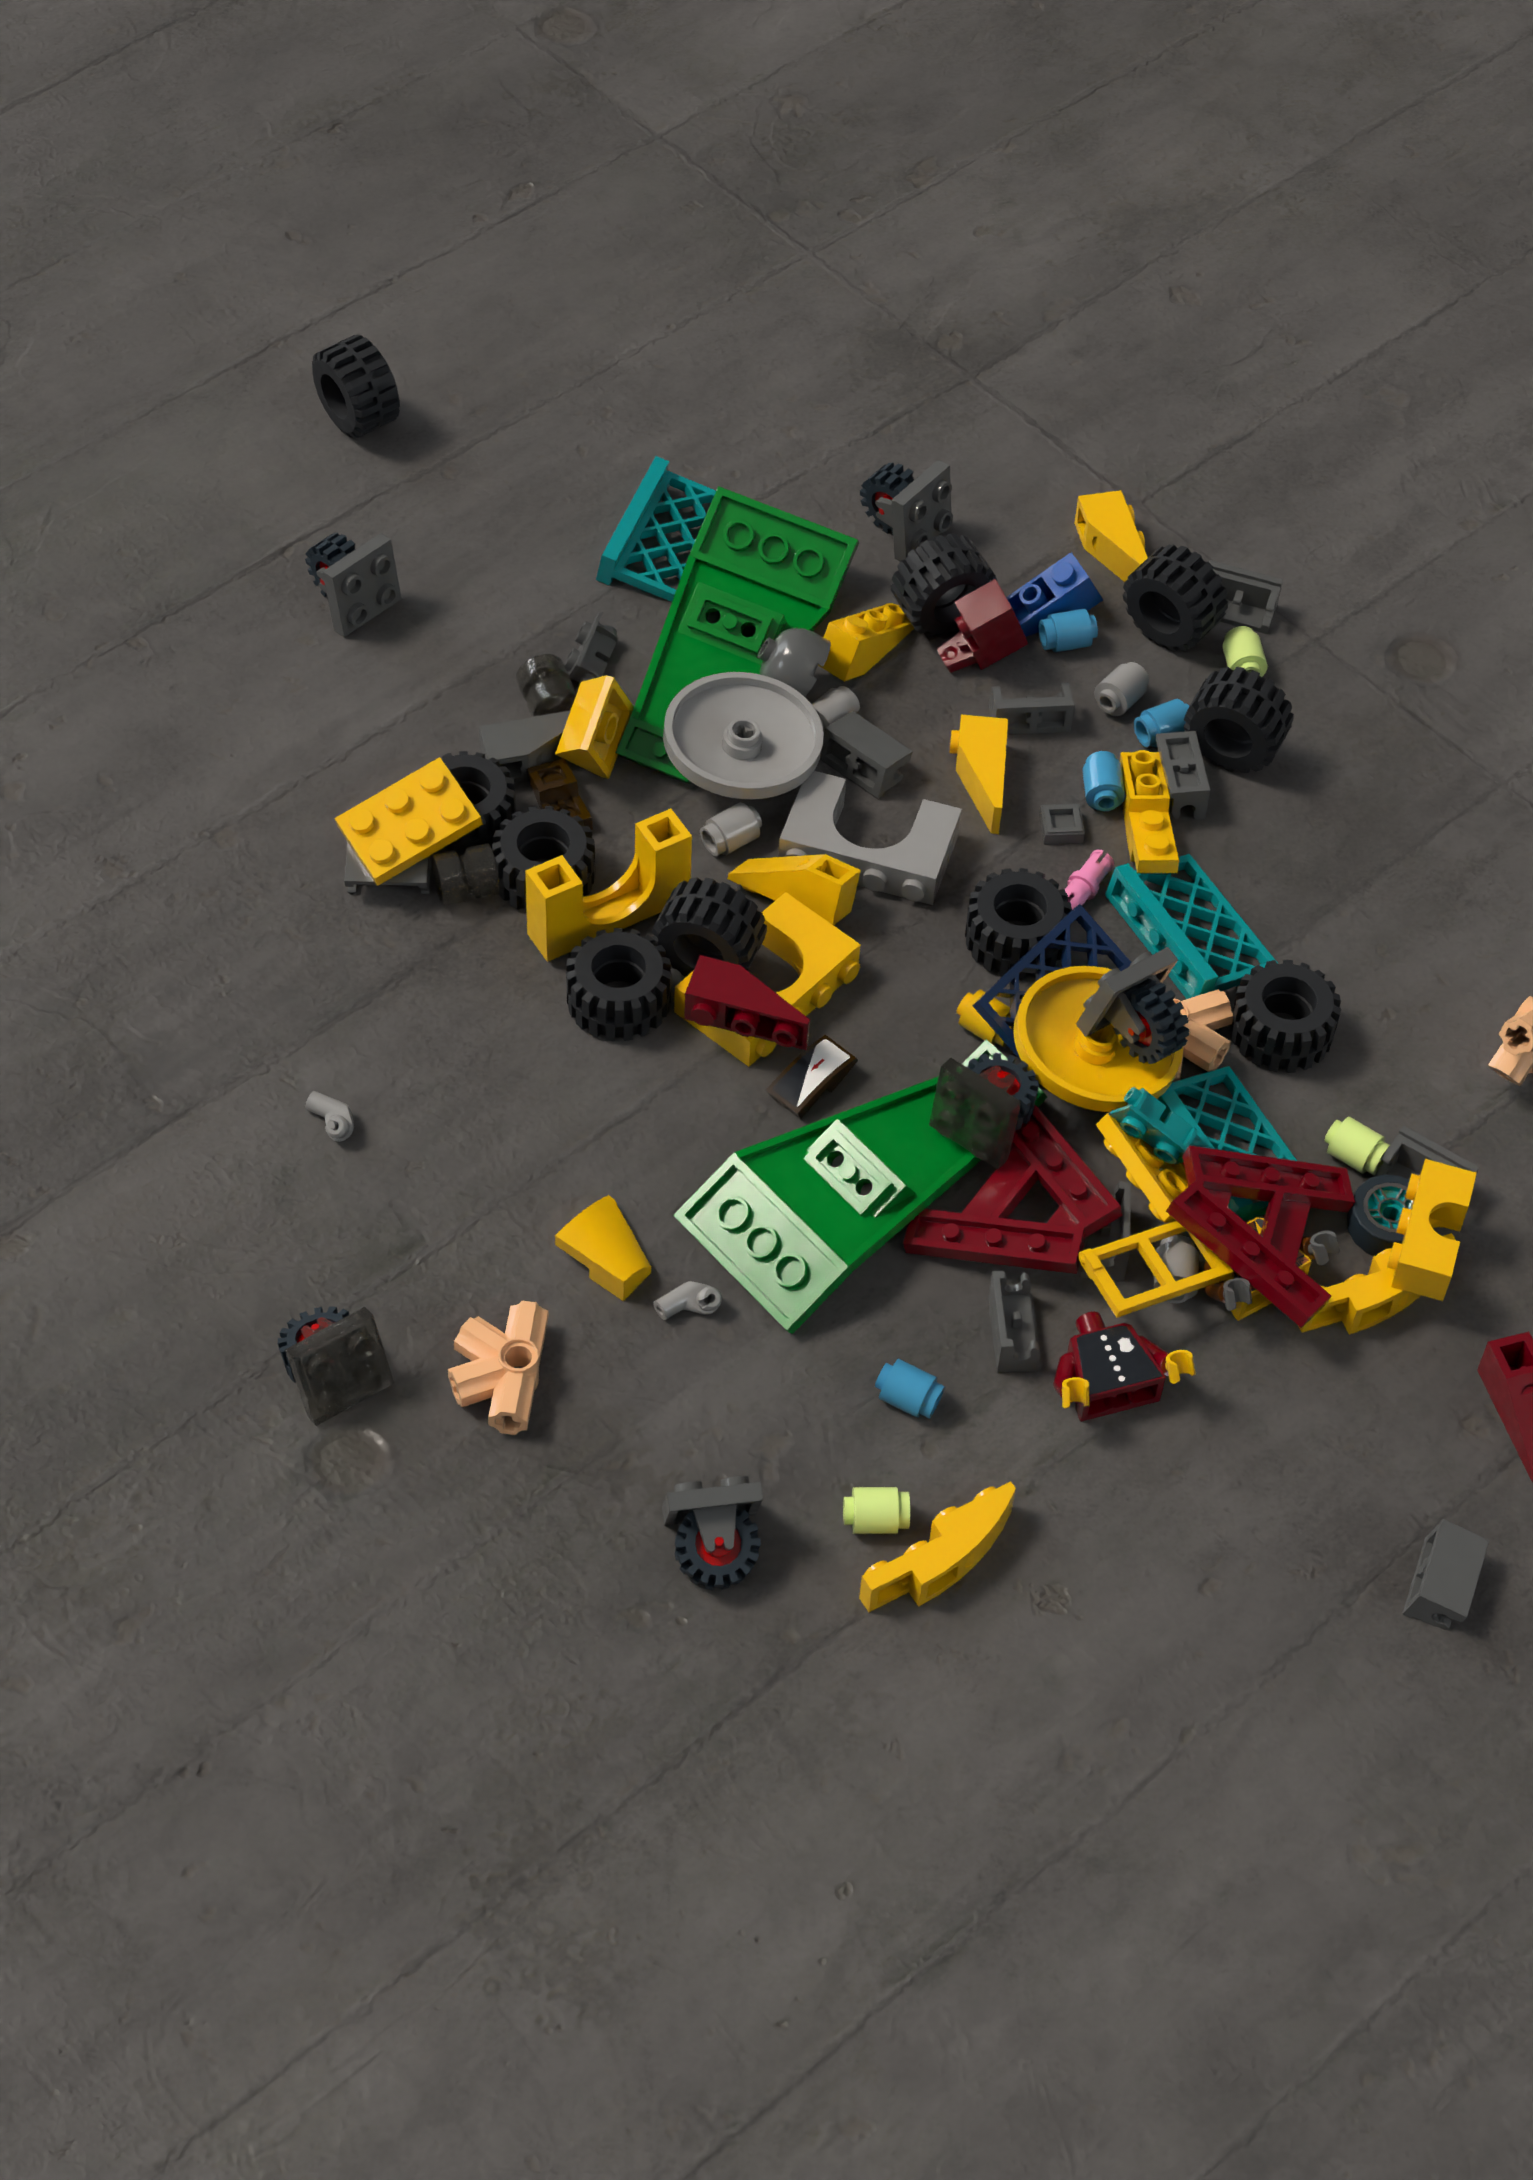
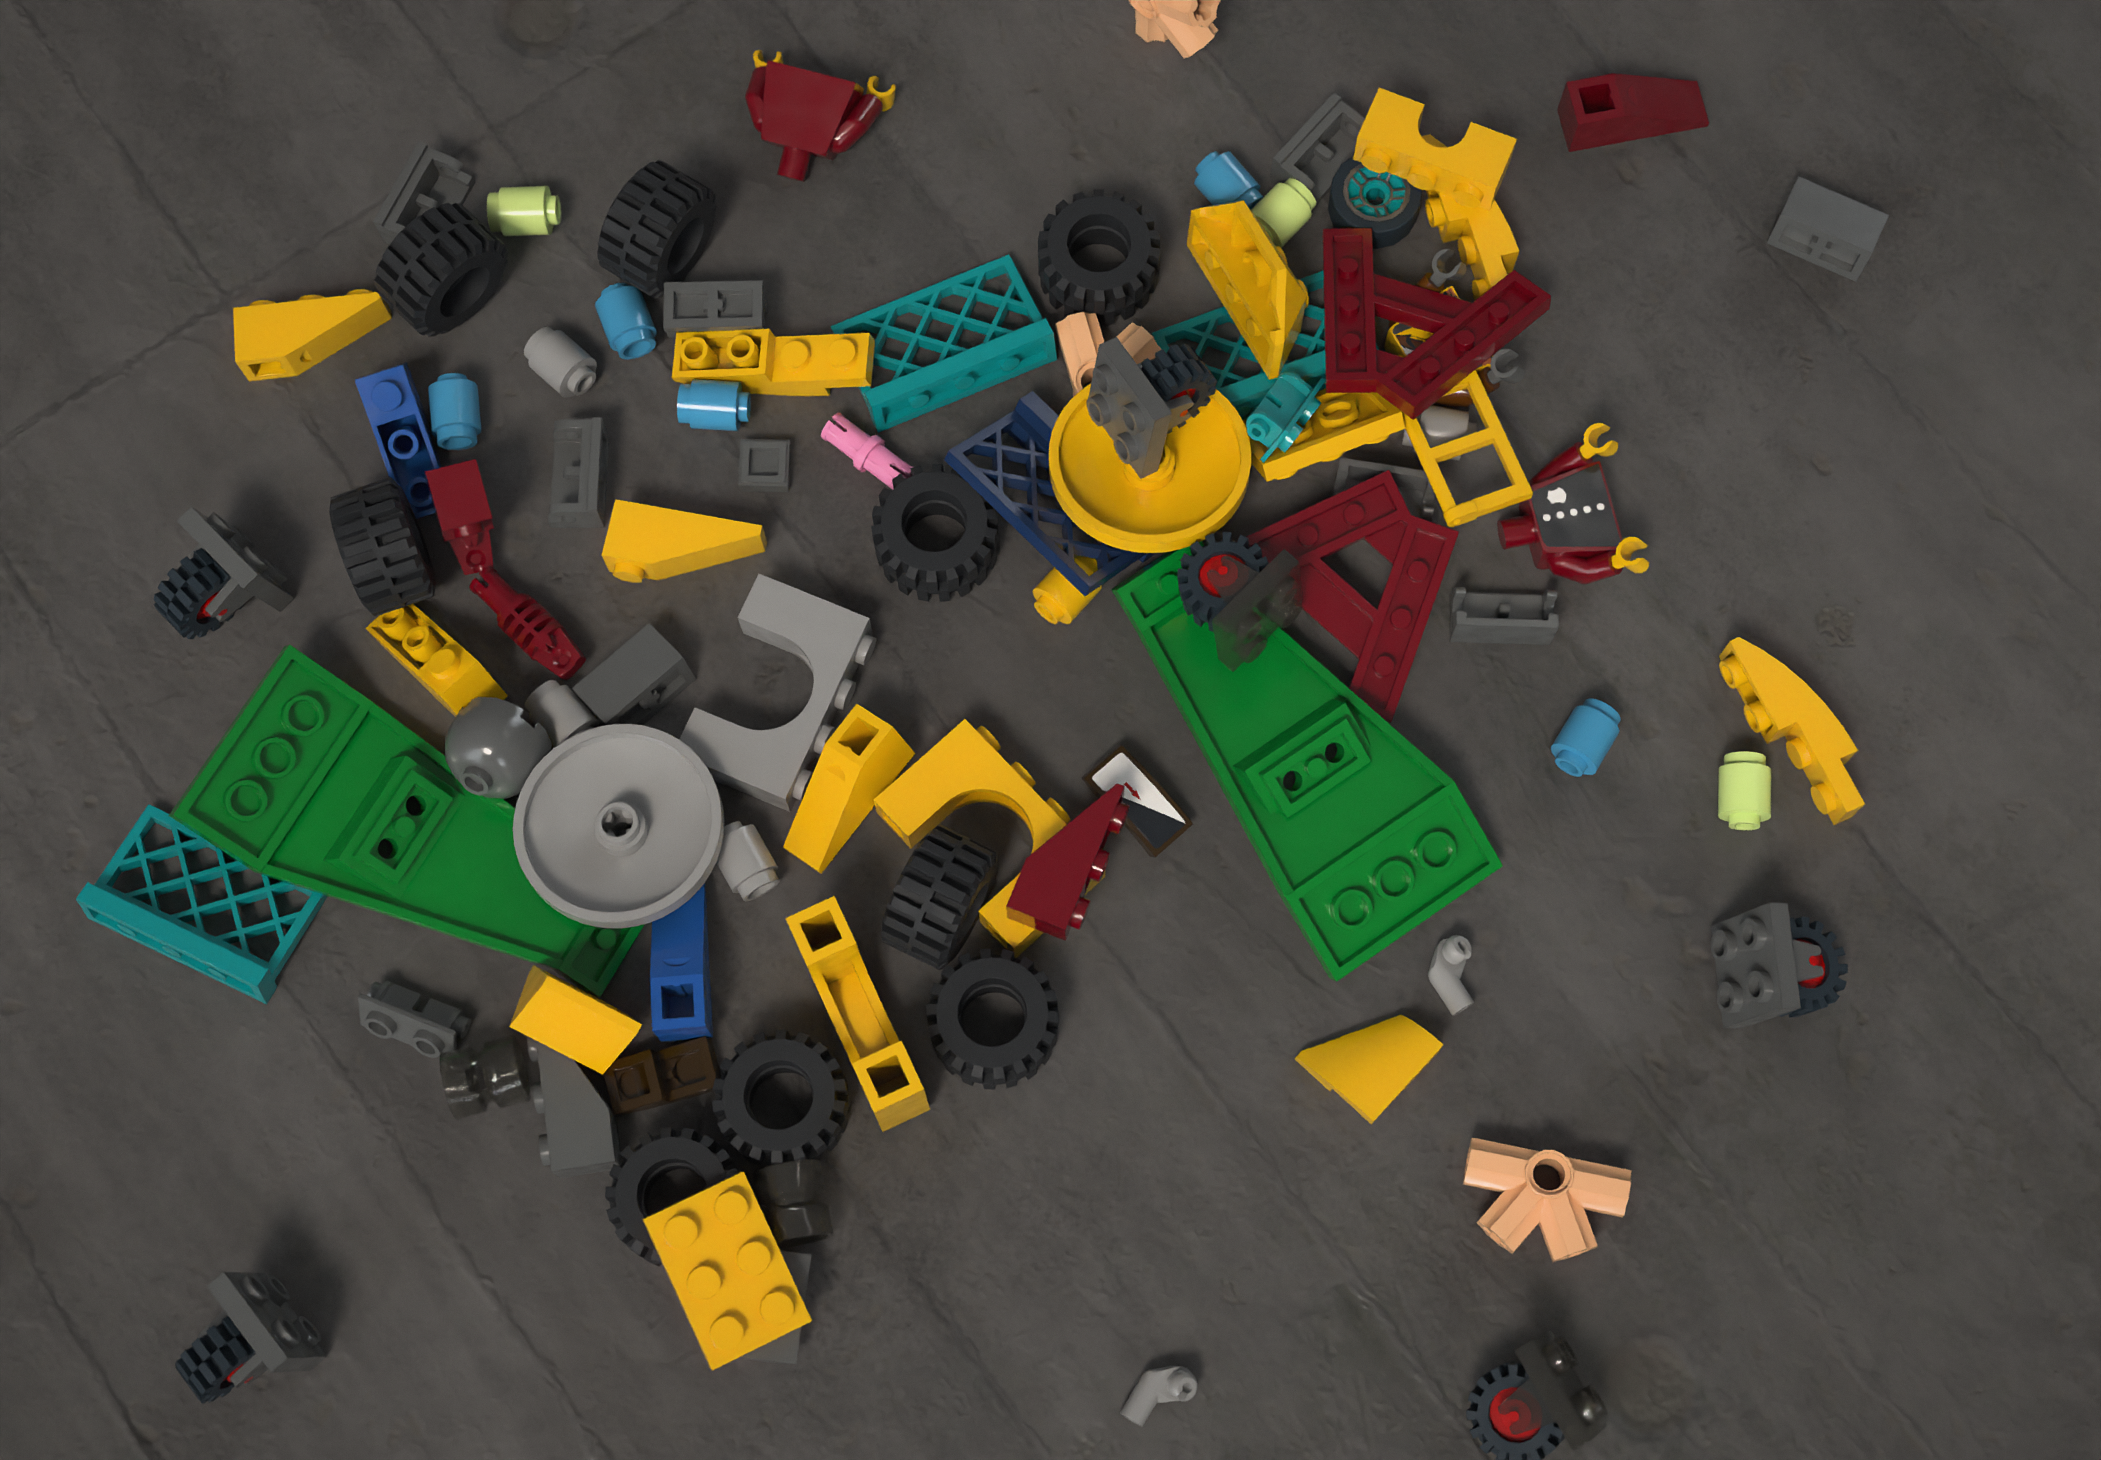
camera: 80 degrees left, 20 degrees up
none -> dark red hinge [469,567,587,681]
none -> blue slope [650,884,713,1042]
none -> dark red torso [745,50,896,182]
none -> yellow wedge [1187,200,1309,380]
none -> dark azure brick [1194,151,1263,210]

